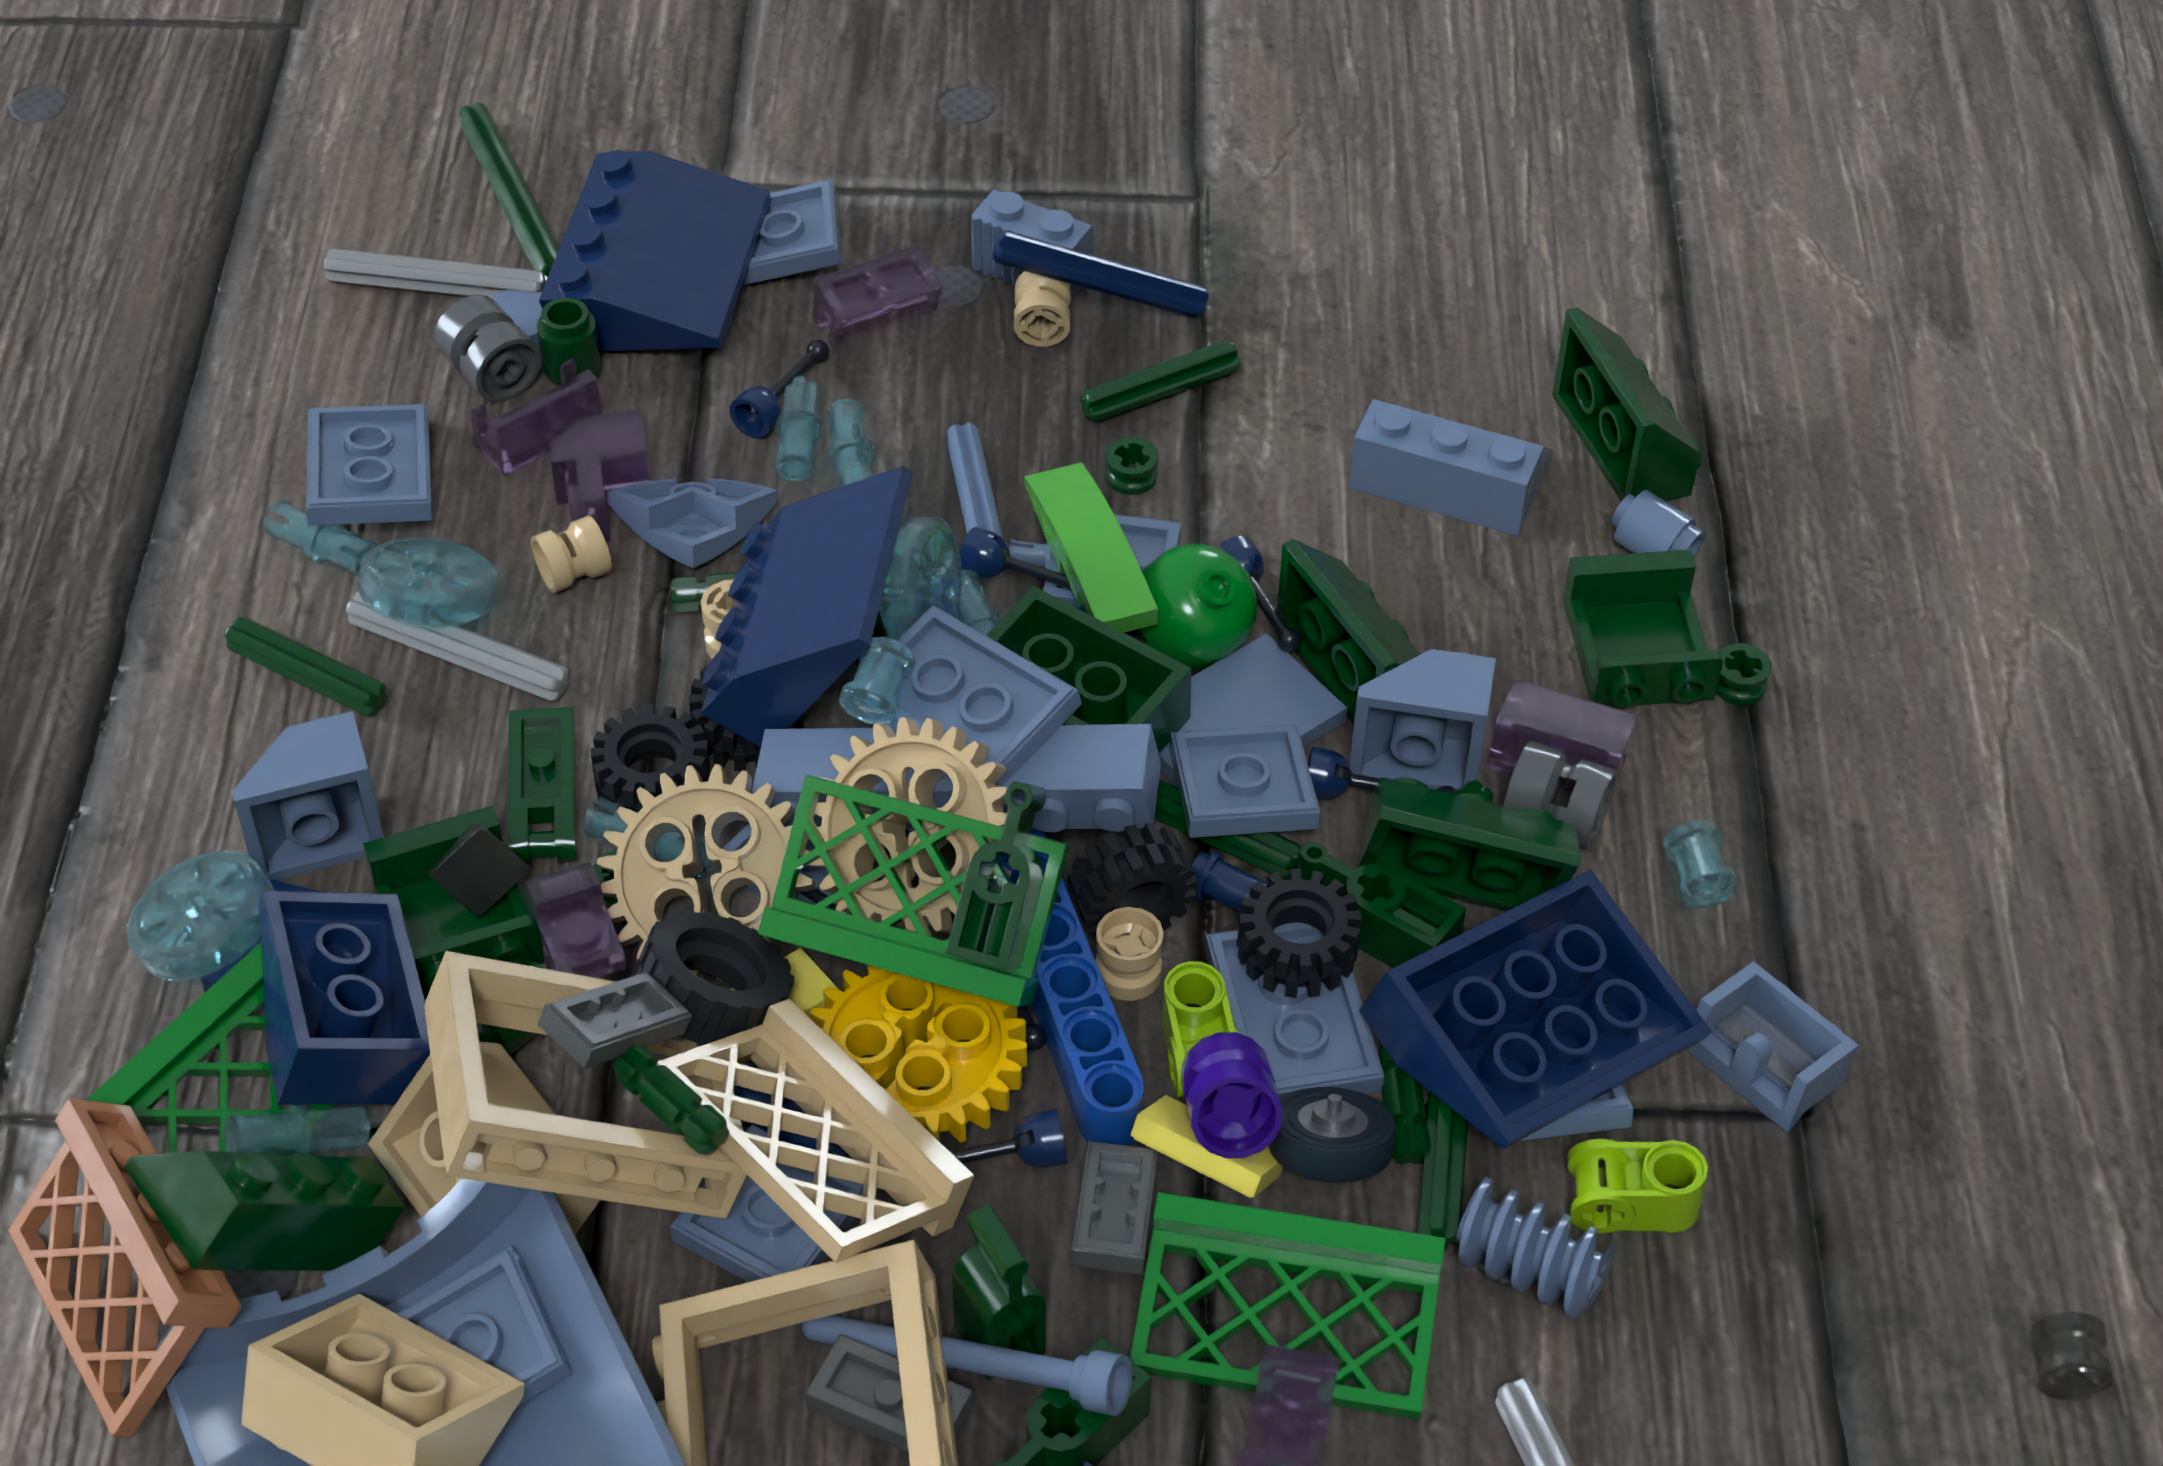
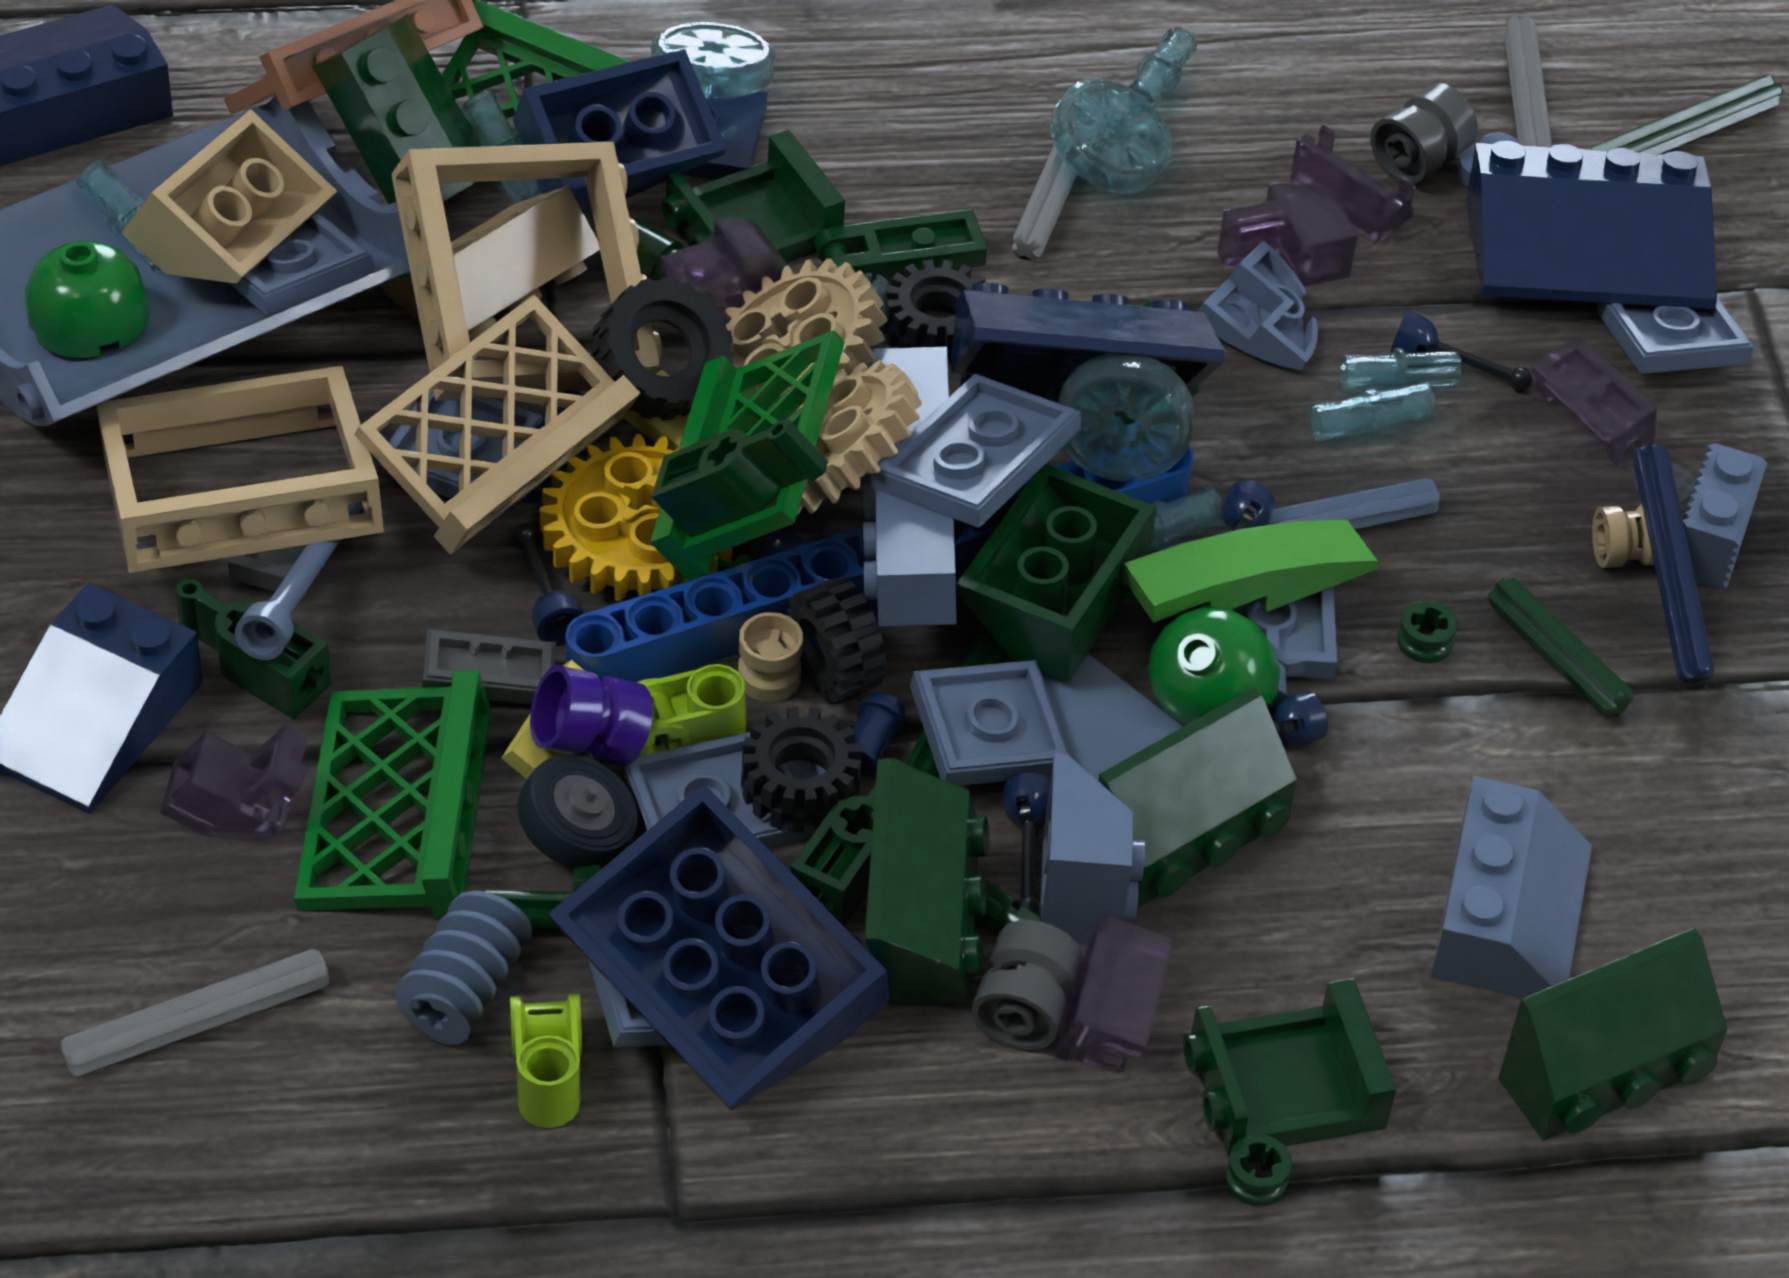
camera: 80 degrees right, 0 degrees up
dark green axle [224,616,388,717] -> none
sand blue slope [232,711,384,880] -> none
sand blue tile [306,404,432,526] -> none
pearl dark grey slope [427,824,530,918] -> none
tan wheel [531,516,612,593] -> none
dark green brick [537,298,601,385] -> none
dark grey plate [537,972,693,1069] -> none
dark green axle [613,1045,730,1155] -> none
clear light blue bush [839,637,916,724] -> none
dark green piece [952,1204,1046,1381] -> none
sand blue brick [1611,490,1705,559] -> none
clear light blue bush [1663,821,1738,908] -> none
sand blue window [1686,961,1859,1133] -> none

